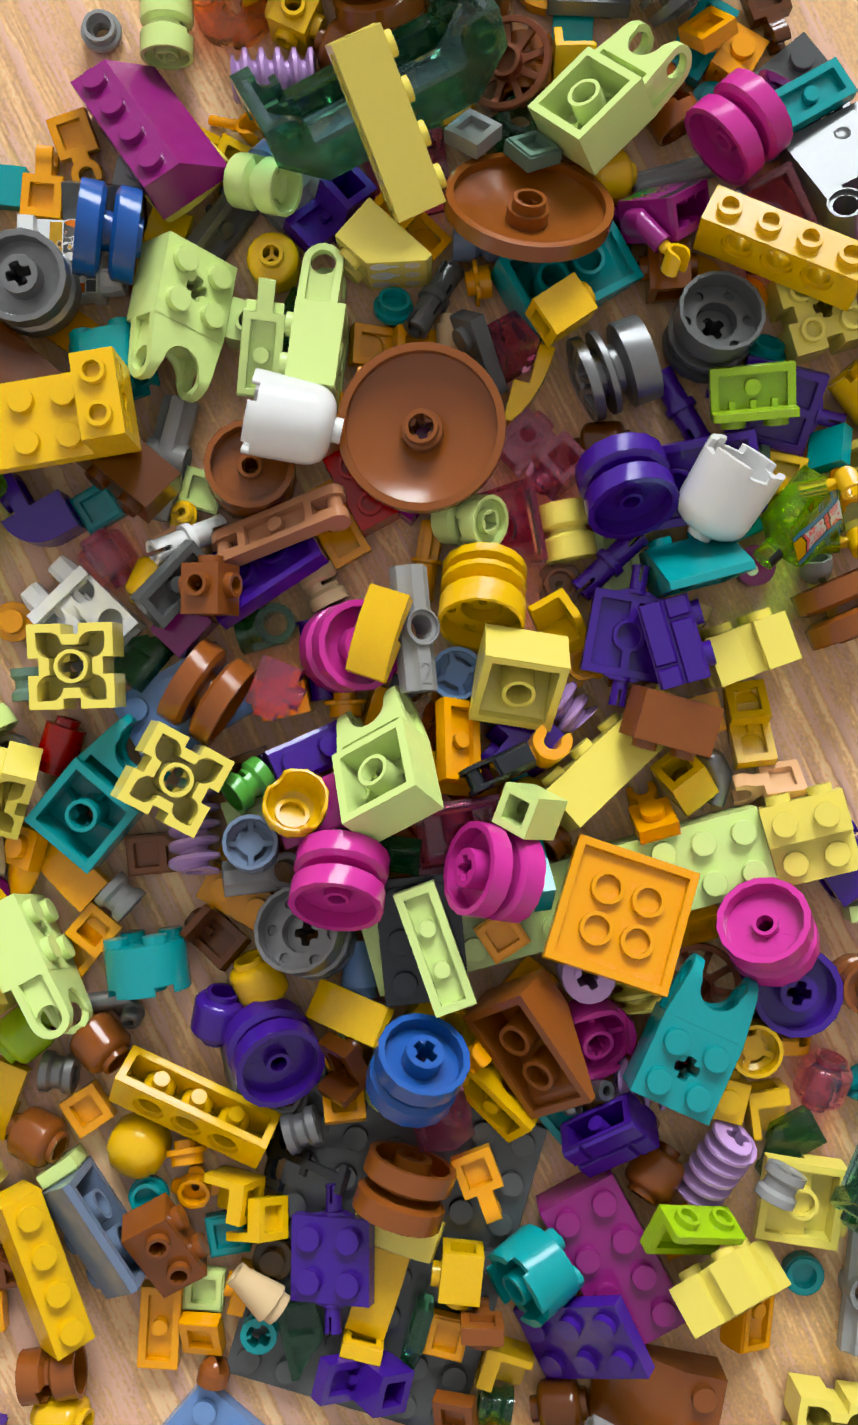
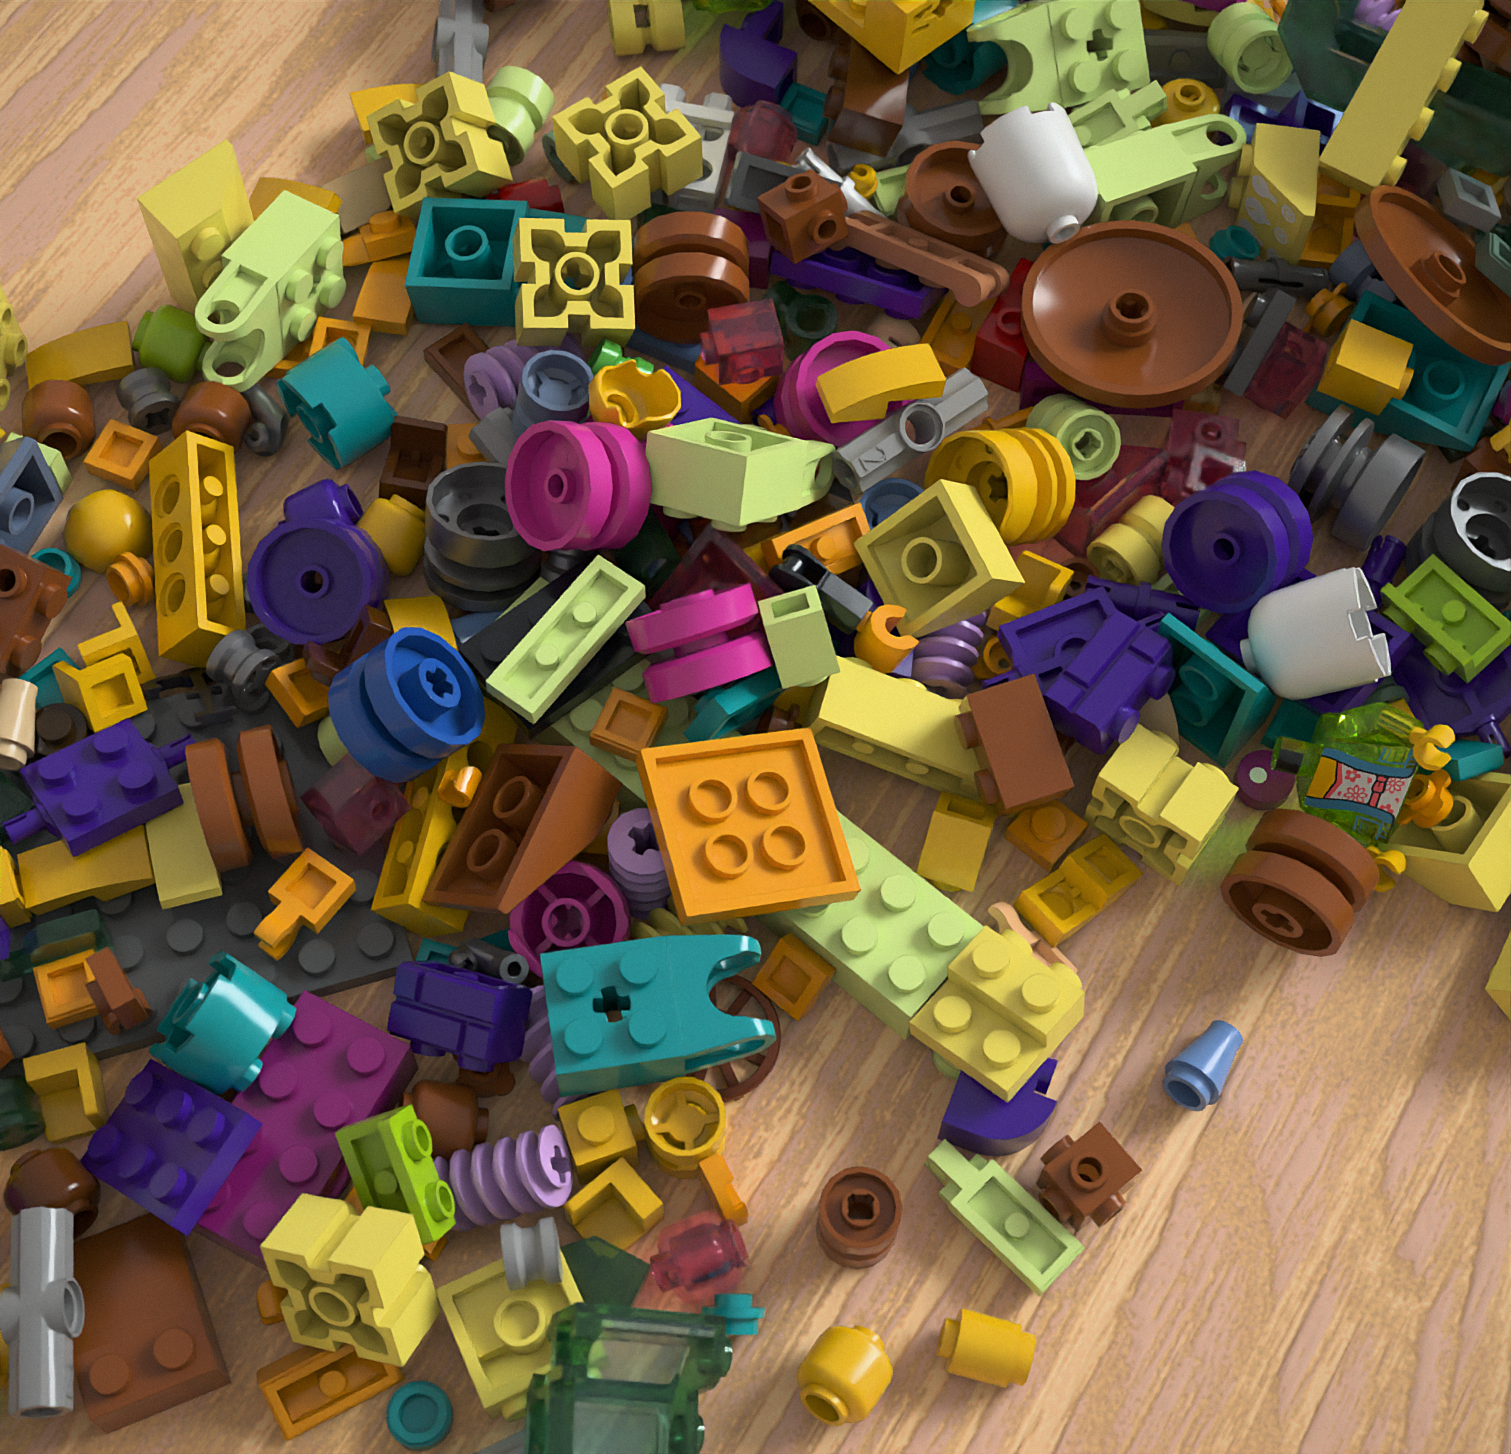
camera: 50 degrees right, 25 degrees down
light grey wheel [94,871,146,923] -> none
light orange plate [171,1164,220,1209] -> none
yellow brick [430,1237,485,1310] -> none
yellow slope [505,343,556,429] -> none
light orange plate [626,781,681,845] -> none
flat silver arm [696,749,733,808] -> none
dark pink wheel [716,877,820,987] -> none
dark purple wheel [740,952,843,1038] -> none

